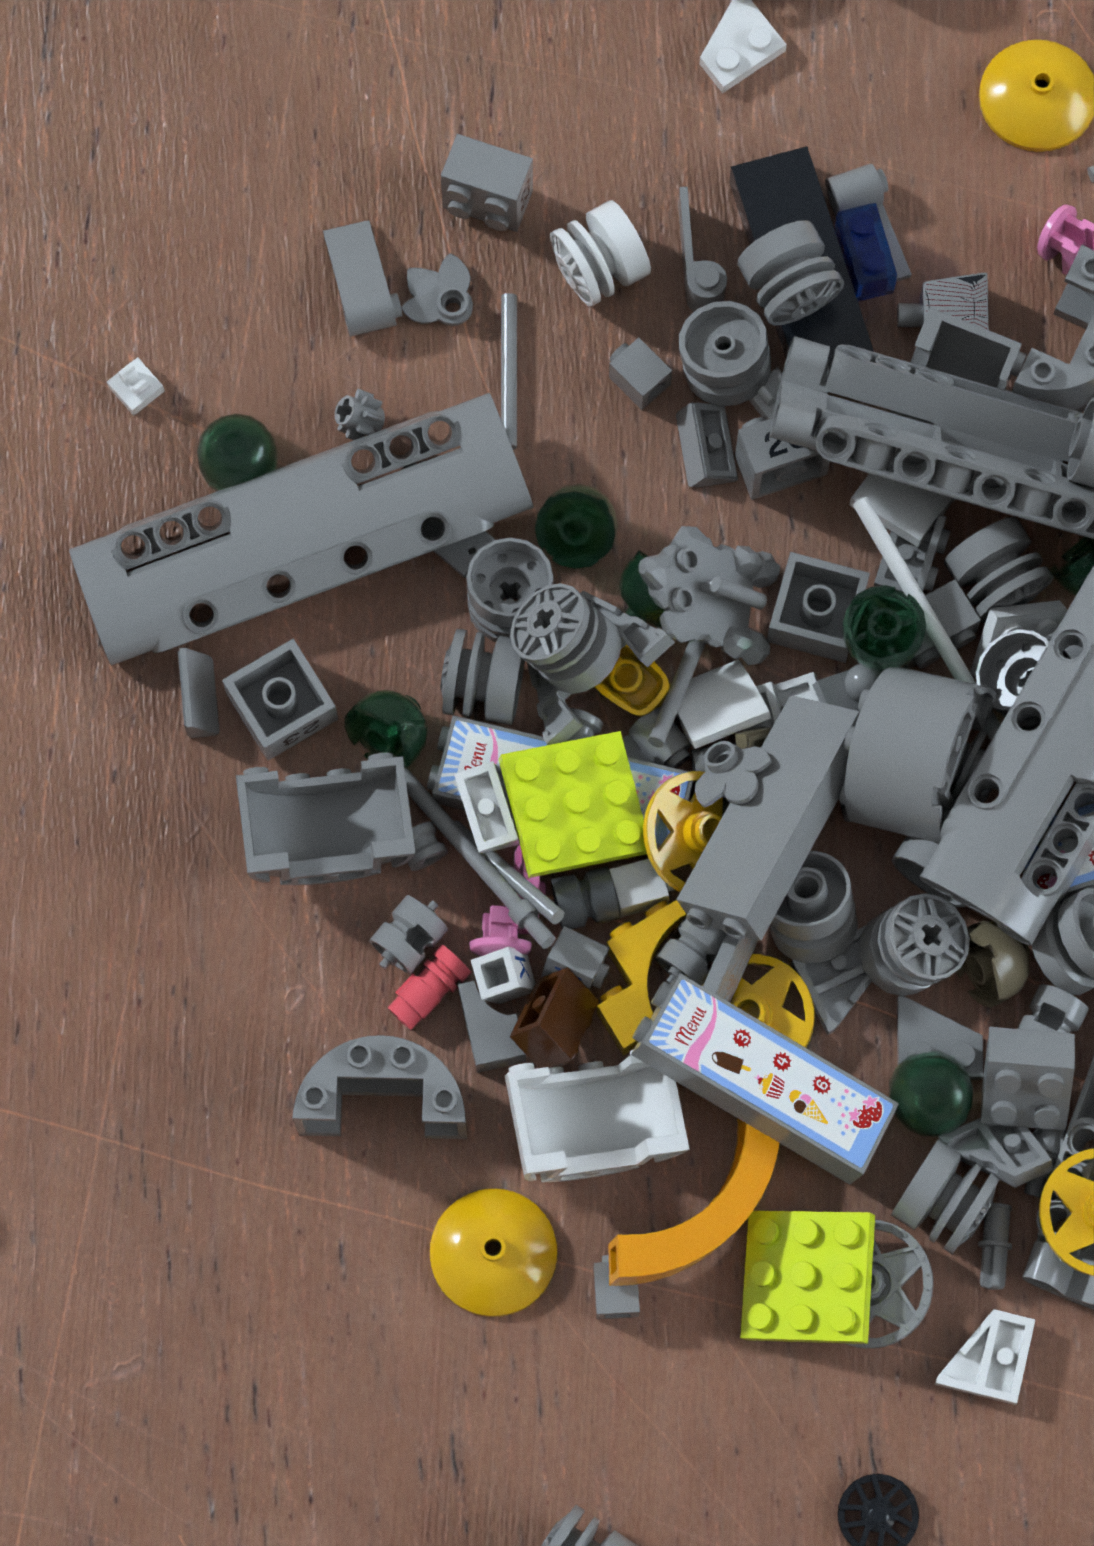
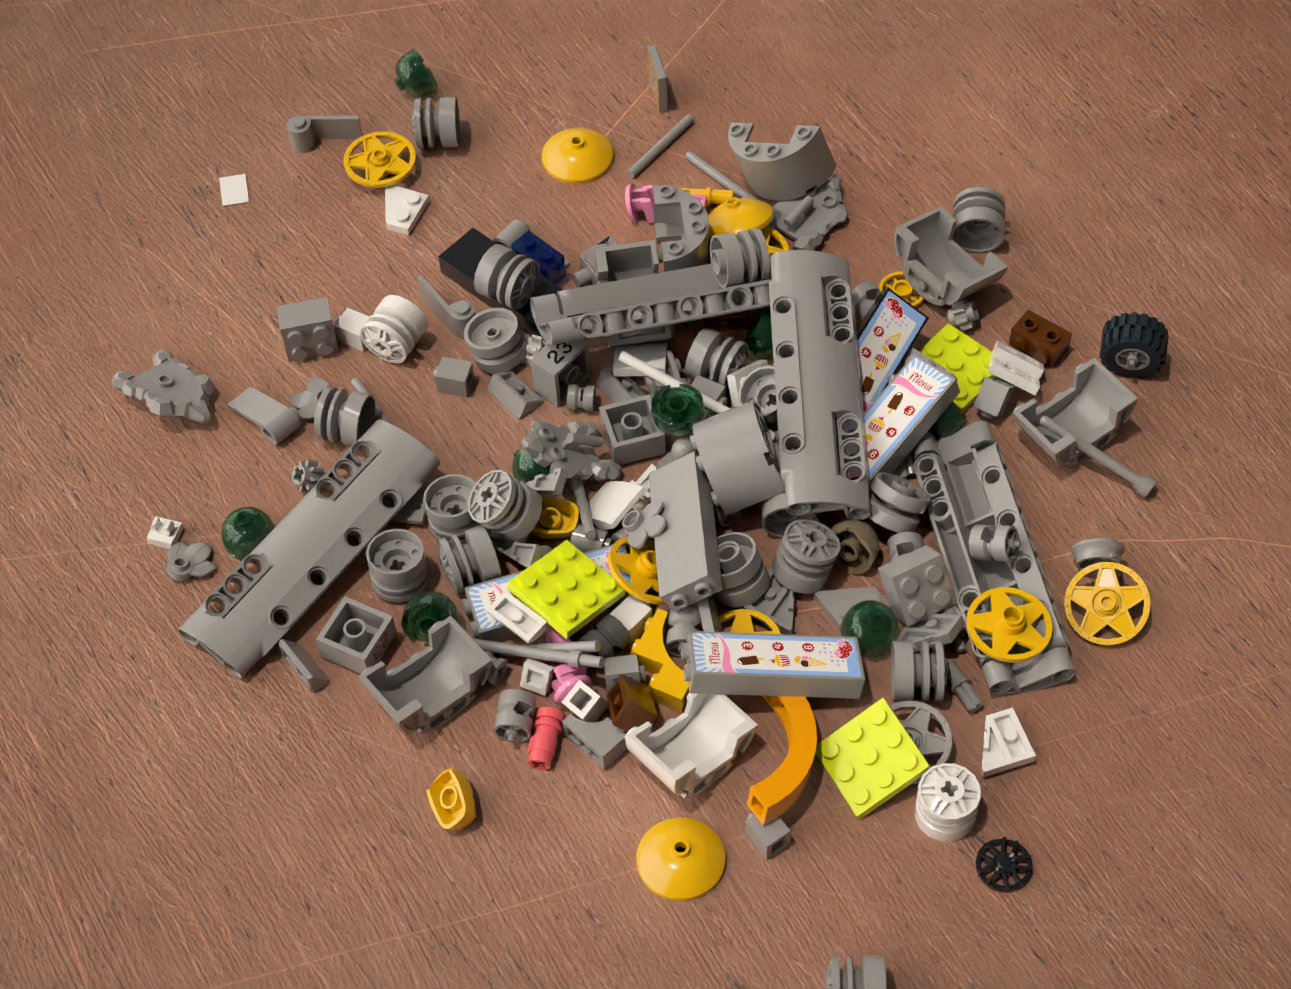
camera: 30 degrees left, 20 degrees down
light grey cylinder [292,1035,467,1139] -> none
clear green cylinder [535,484,618,569] -> none
none -> light grey shield [112,349,215,423]
none -> light grey plate [166,542,216,581]
none -> light grey wheel [314,386,376,446]
none -> white brick [334,308,370,352]
none -> light grey wheel [366,529,429,603]
none -> yellow piece [427,768,476,830]
none -> white tile [520,658,554,696]
none -> light grey wheel [567,384,596,412]
none -> light grey slope [596,368,647,403]
none -> white wheel [915,763,981,842]

